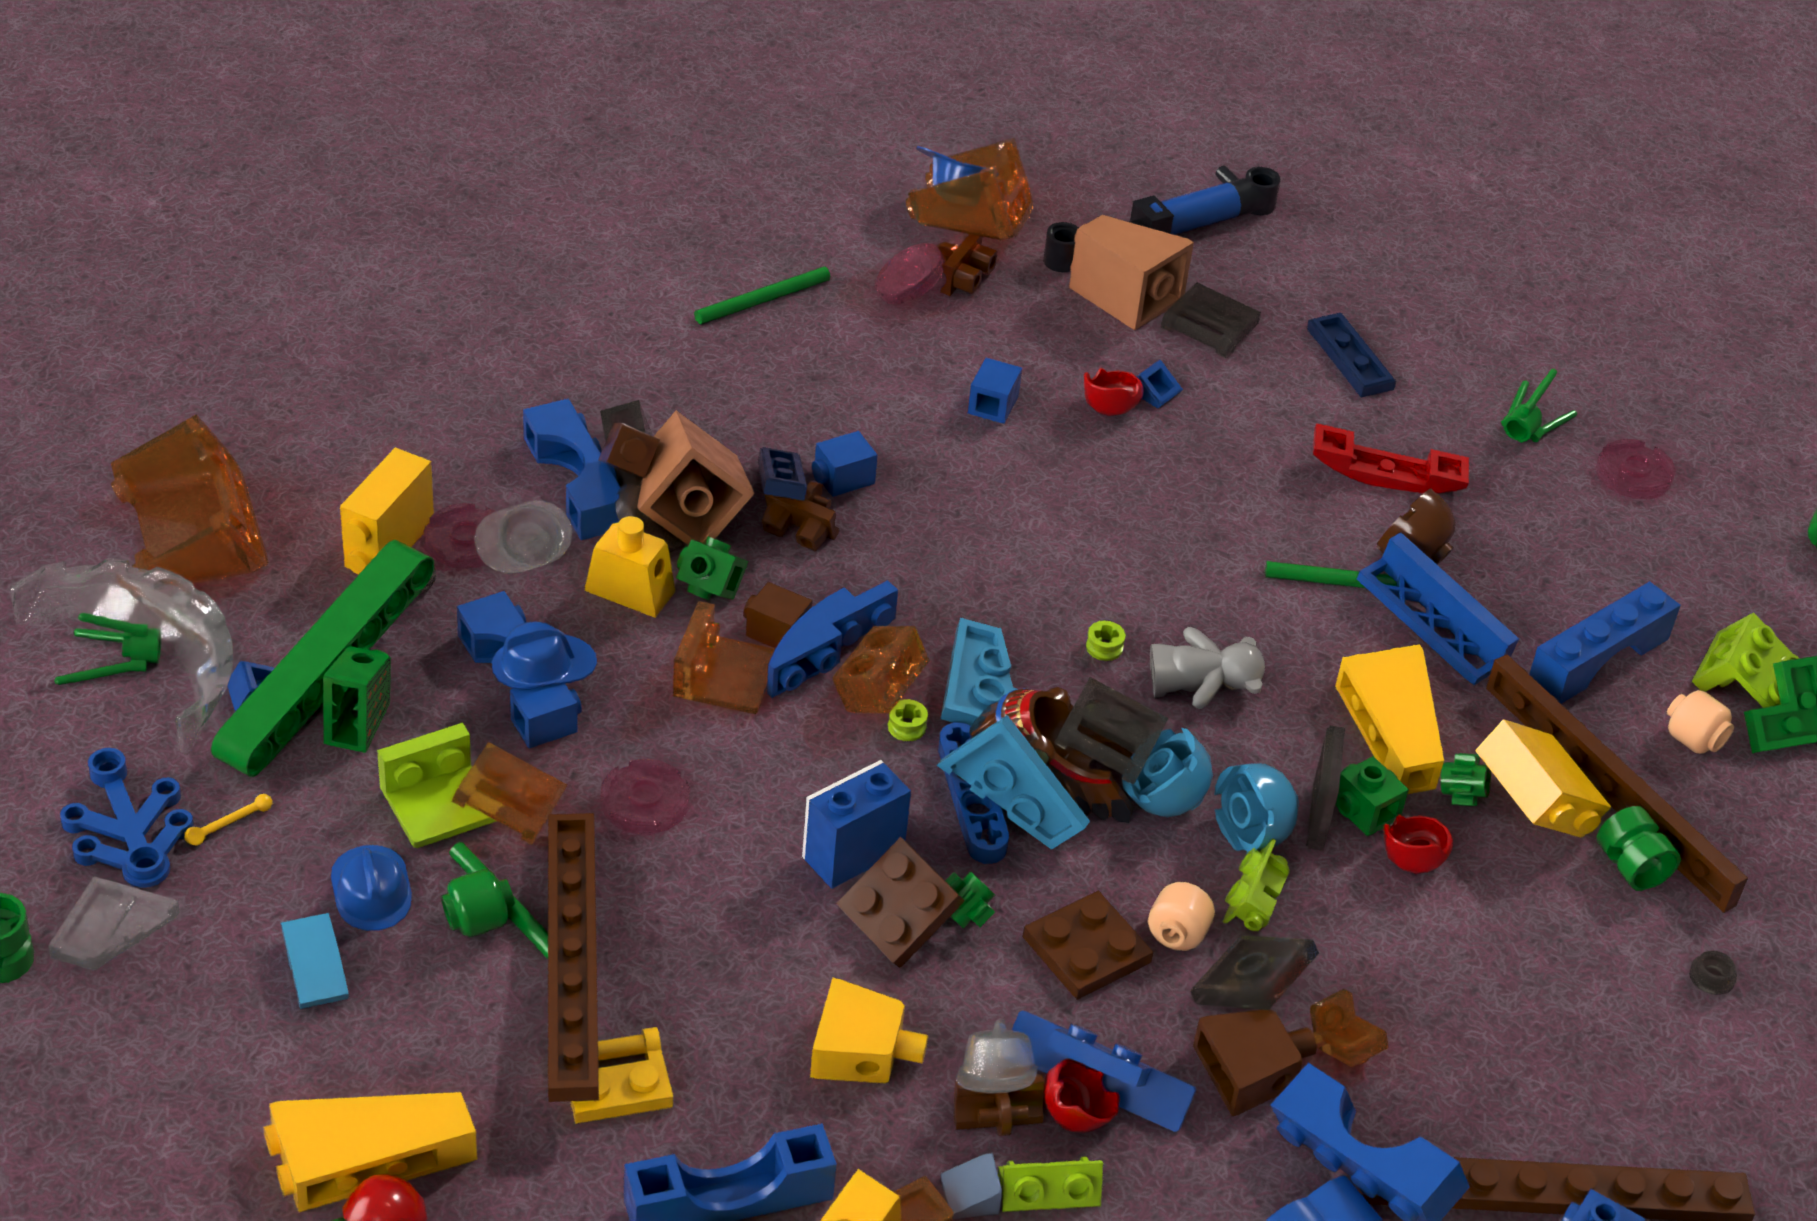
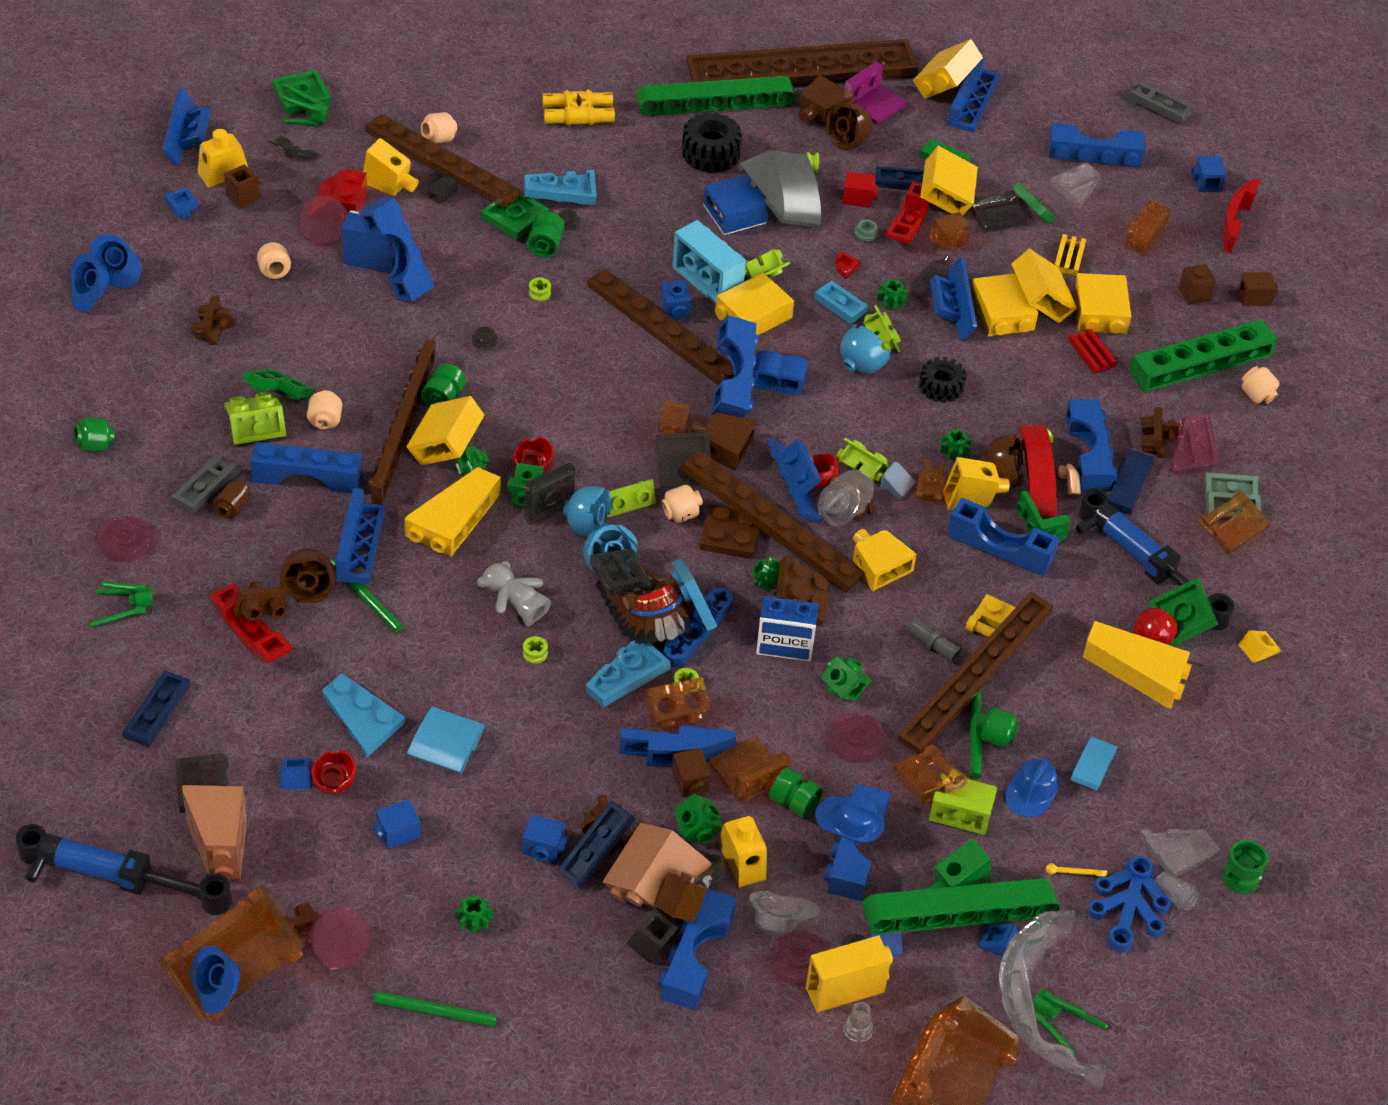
camera: 135 degrees left, 5 degrees up
none -> dark grey plate [171,454,241,515]
none -> reddish brown brick [213,480,250,519]
none -> reddish brown hips [233,581,288,621]
none -> dark azure wing [322,673,405,758]
none -> dark azure slope [407,707,485,775]
none -> green gear [455,894,493,934]
none -> lime bush [529,277,551,301]
none -> reddish brown plate [681,450,865,593]
none -> green wheel [769,767,823,820]
none -> green brick [820,656,872,701]
none -> clear cone [843,1002,874,1043]
none -> dark grey pin [907,618,962,663]
none -> clear cone [1155,871,1200,911]

